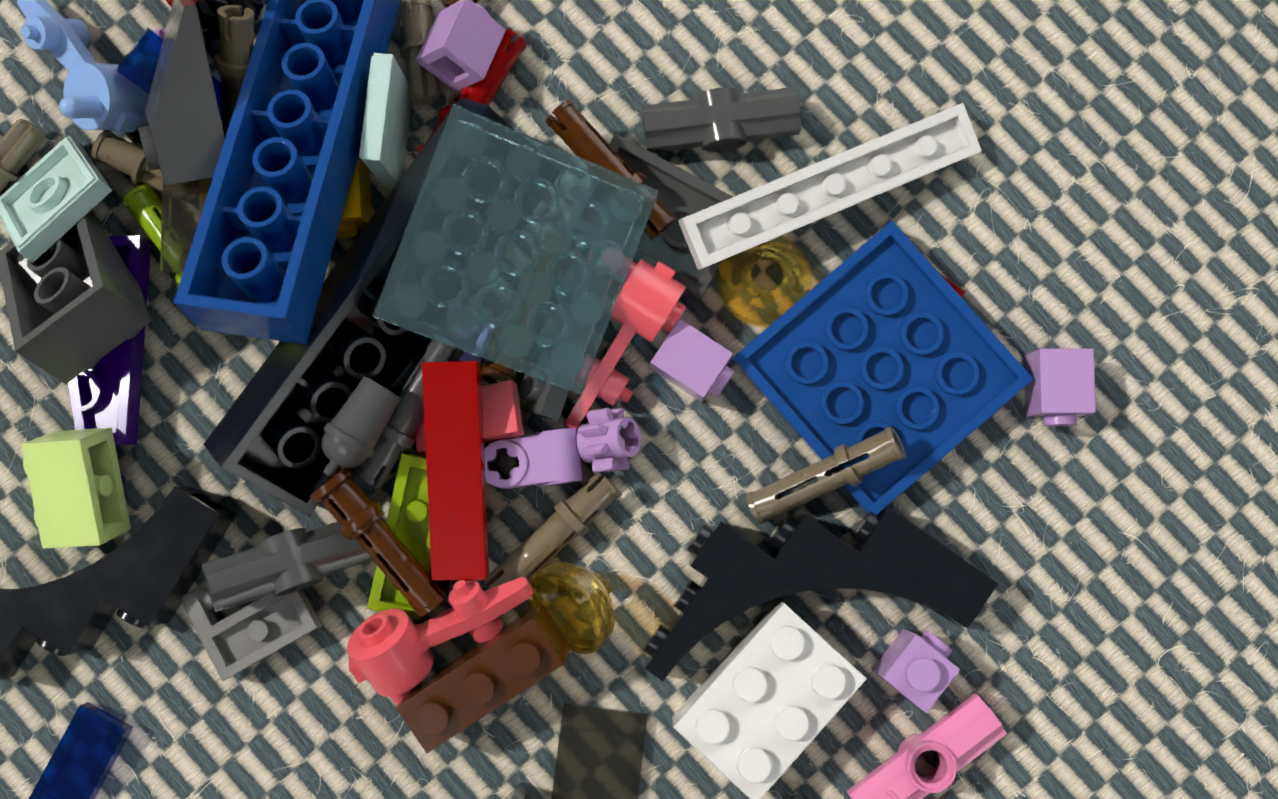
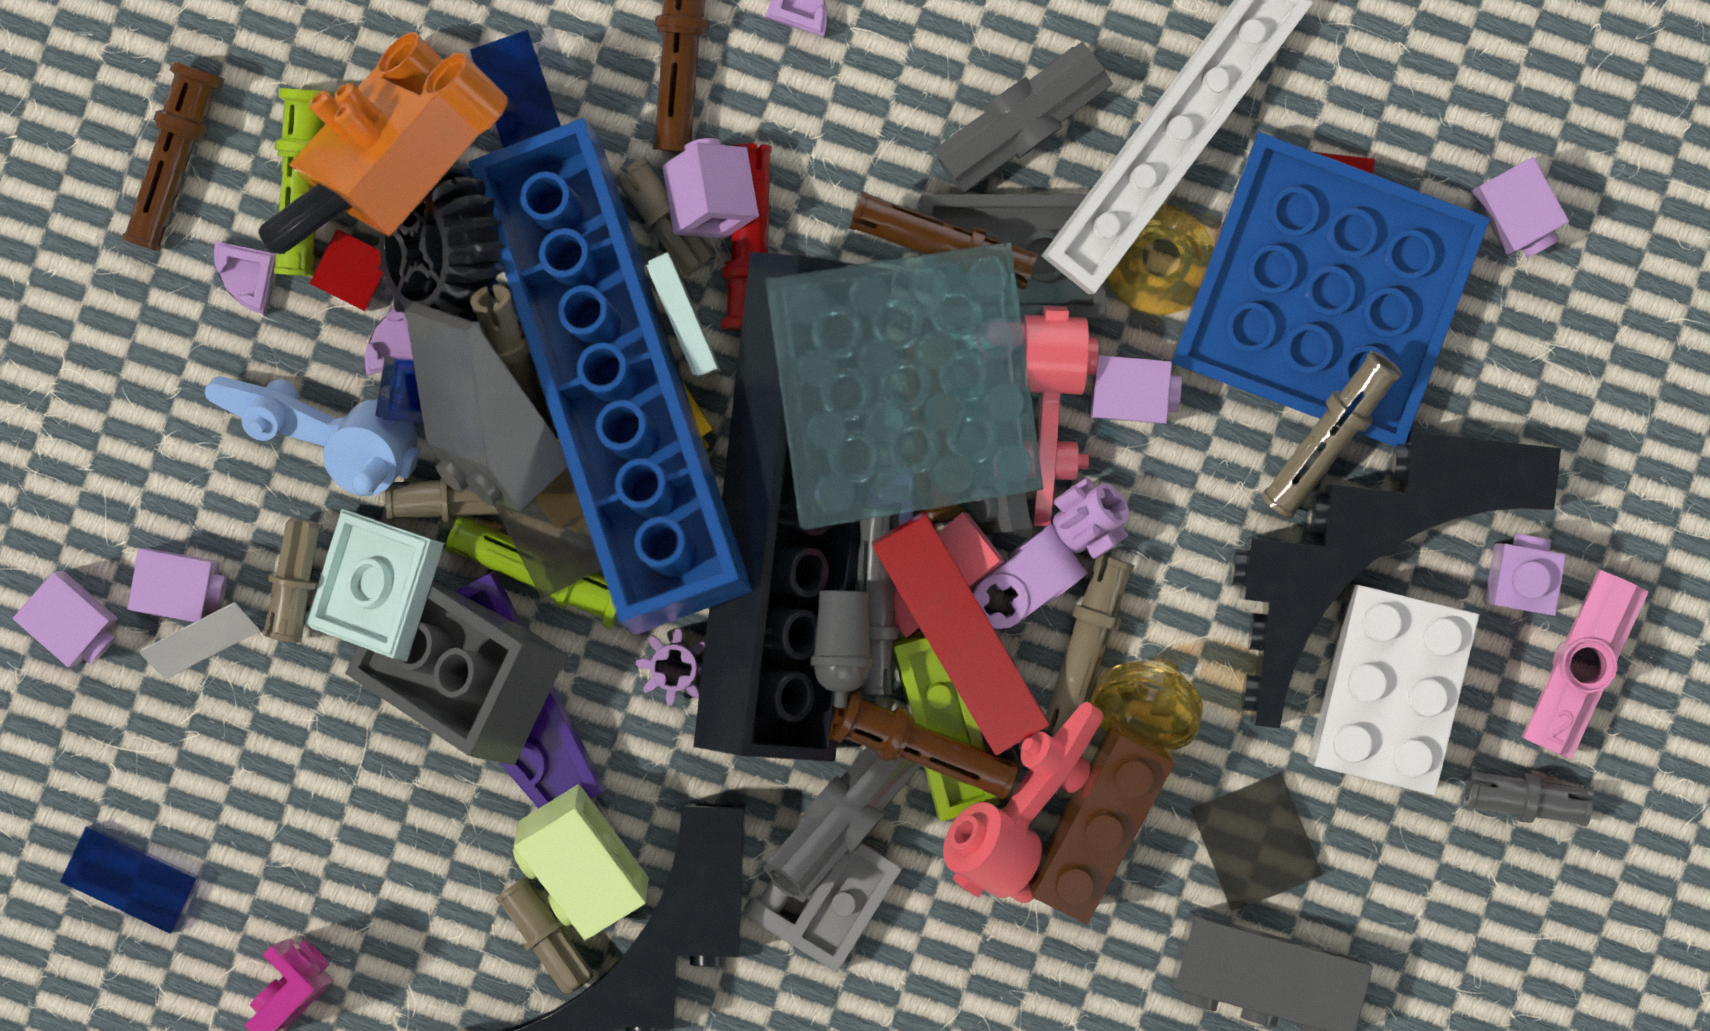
camera: 40 degrees left, 5 degrees up
none -> dark tan axle [495,877,593,995]
none -> lavender gear [636,628,705,706]

